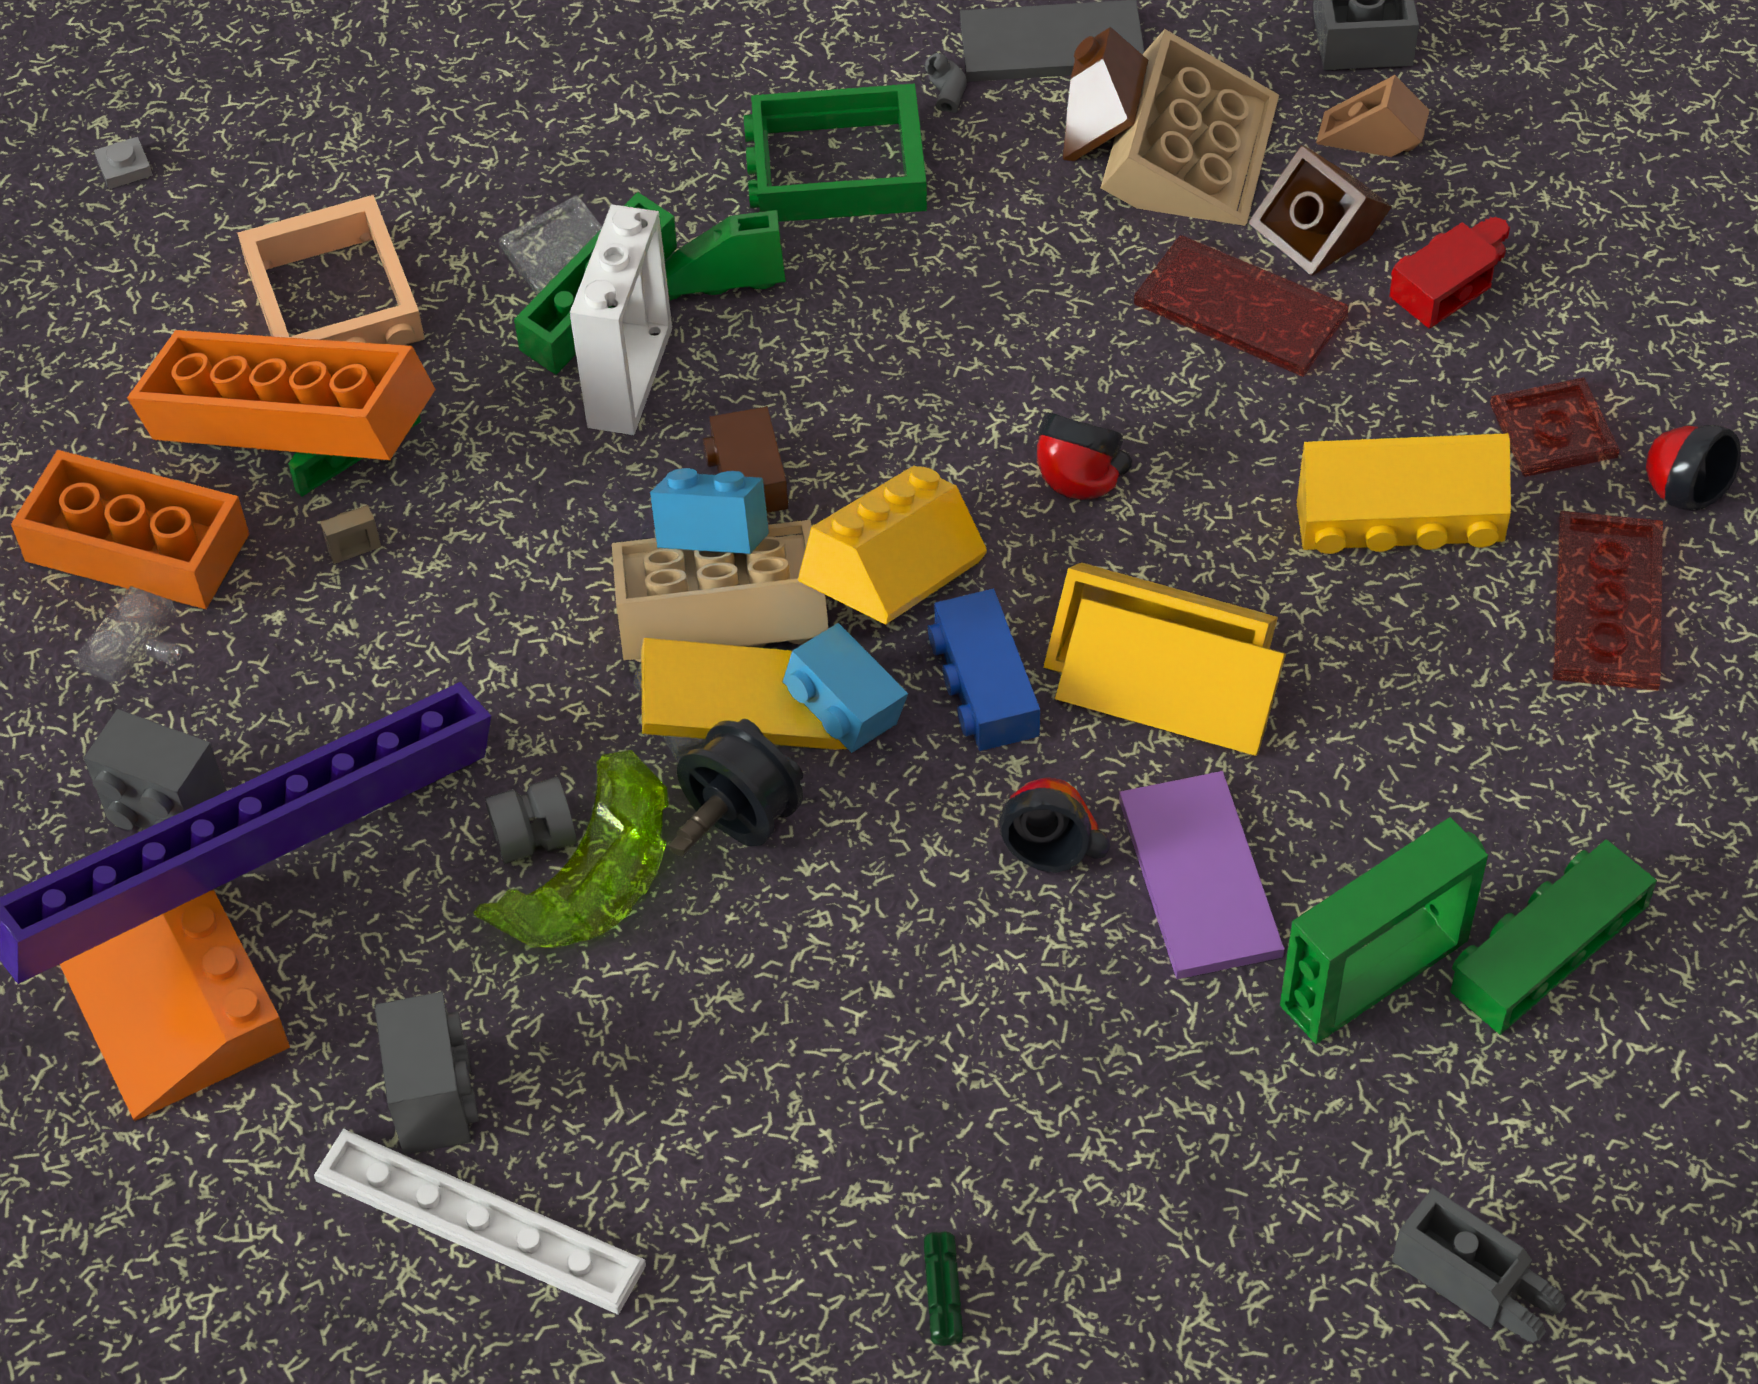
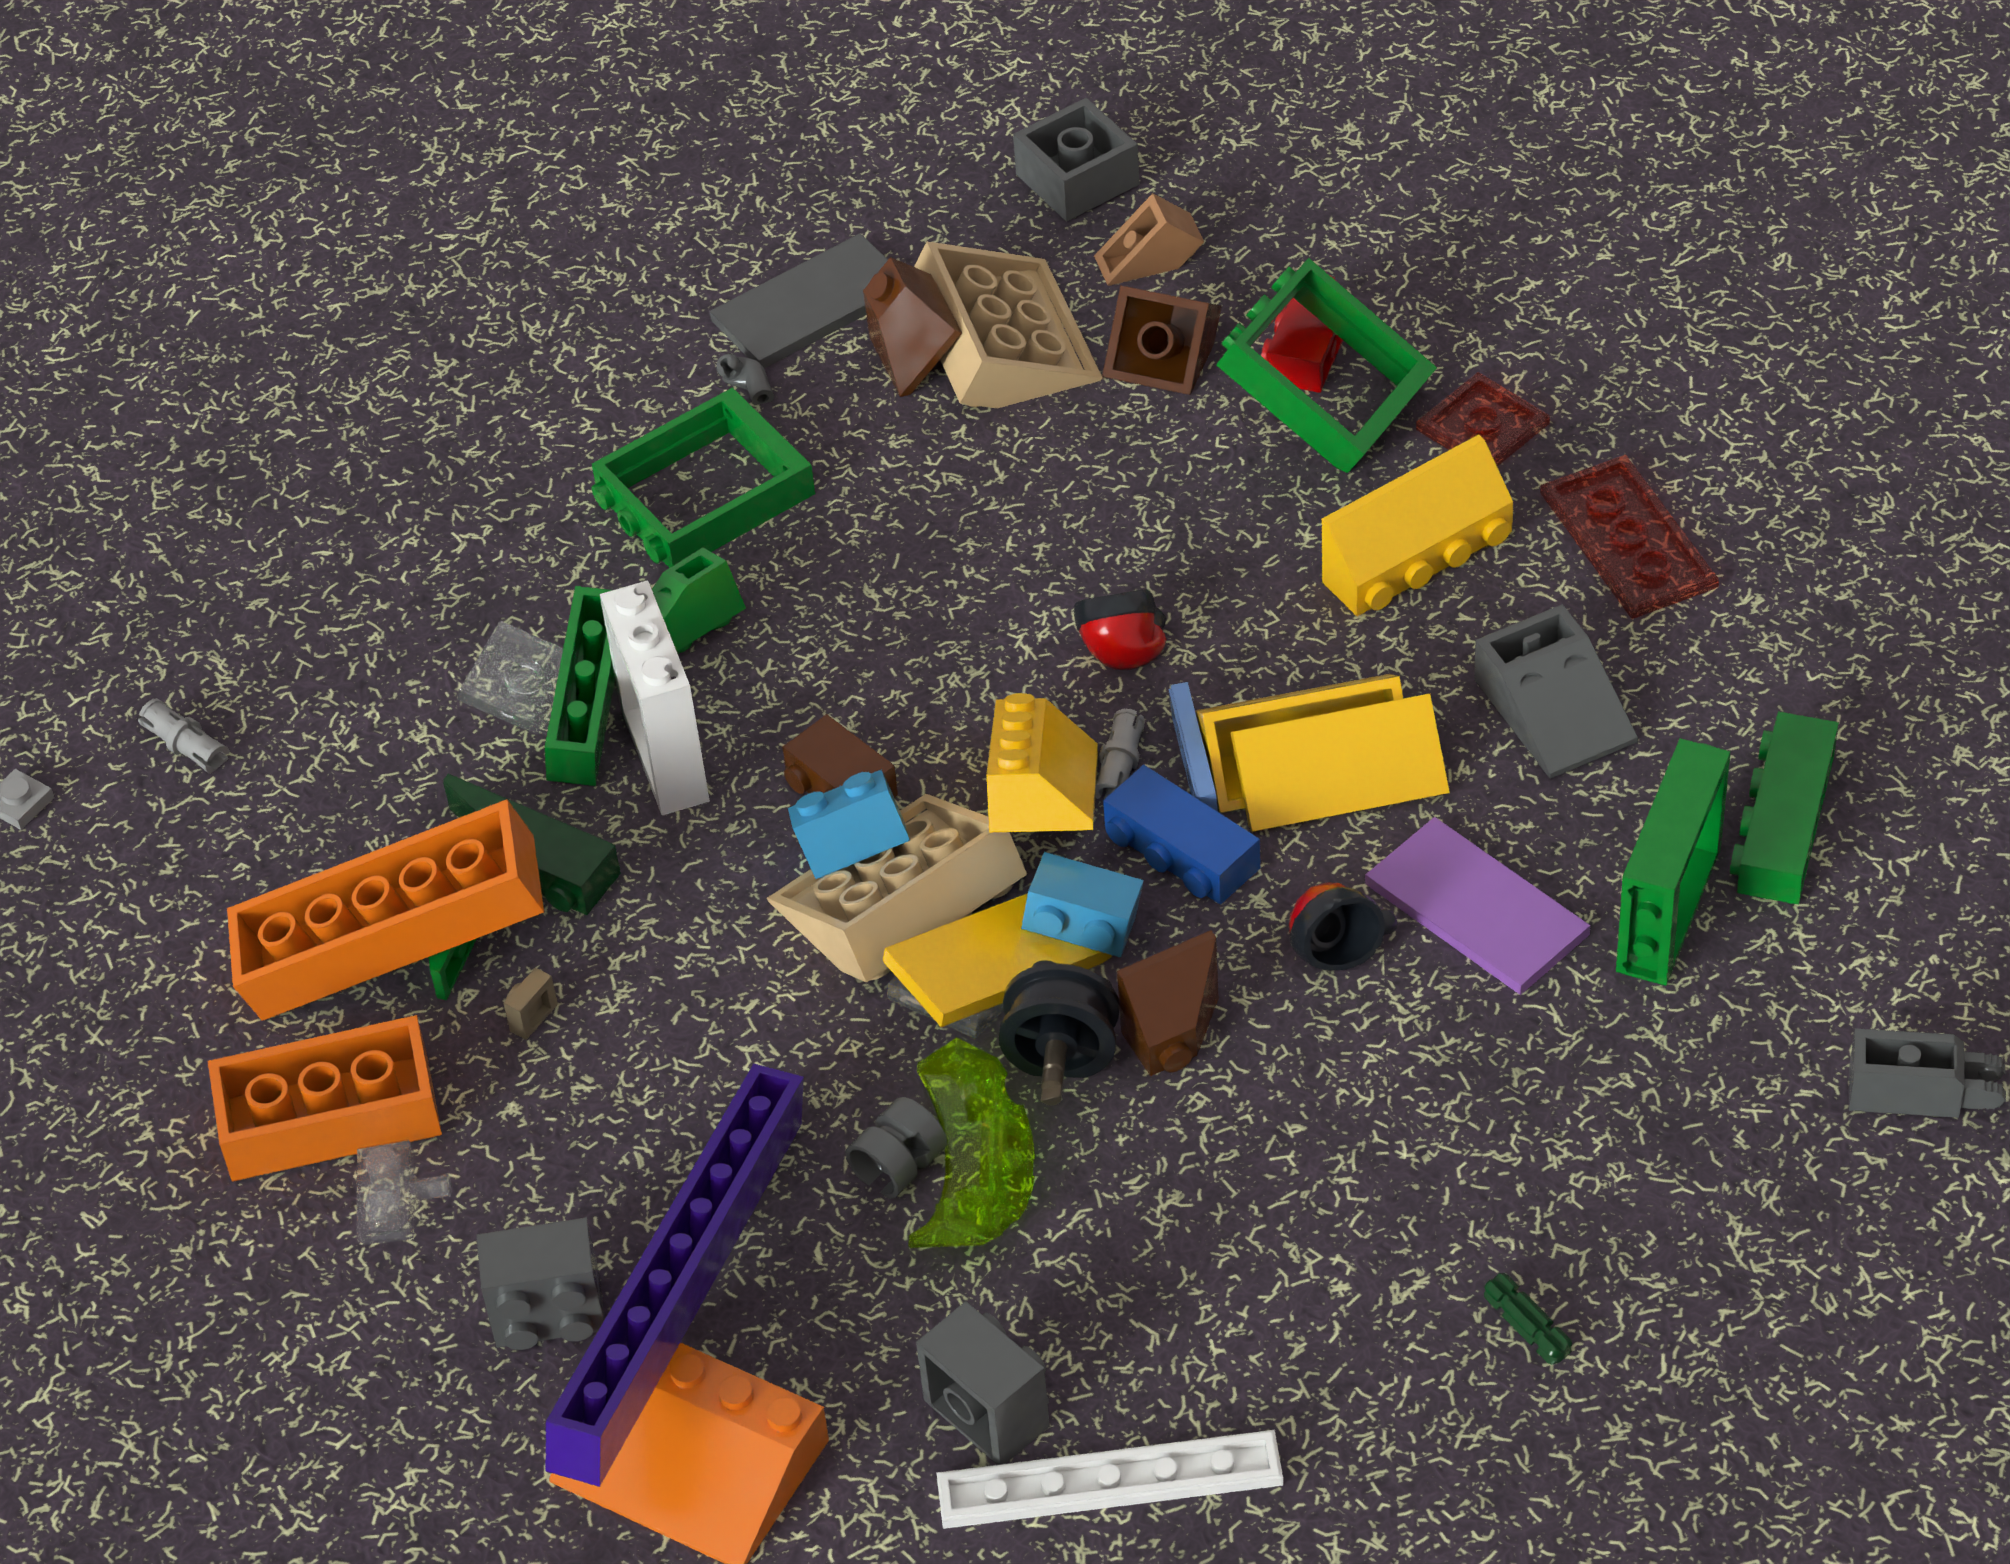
camera: 30 degrees left, 5 degrees down
light nougat window [237,195,425,345] -> none
clear red tile [1134,235,1349,377] -> none
black piece [1646,425,1741,511] -> none
none -> light grey pin [138,698,229,774]
none -> dark green slope [443,773,621,915]
none -> light grey pin [1095,709,1145,799]
none -> reddish brown slope [1117,930,1219,1076]
none -> medium blue tile [1169,682,1218,812]
none -> green window [1216,258,1437,473]
none -> dark grey slope [1474,604,1638,779]

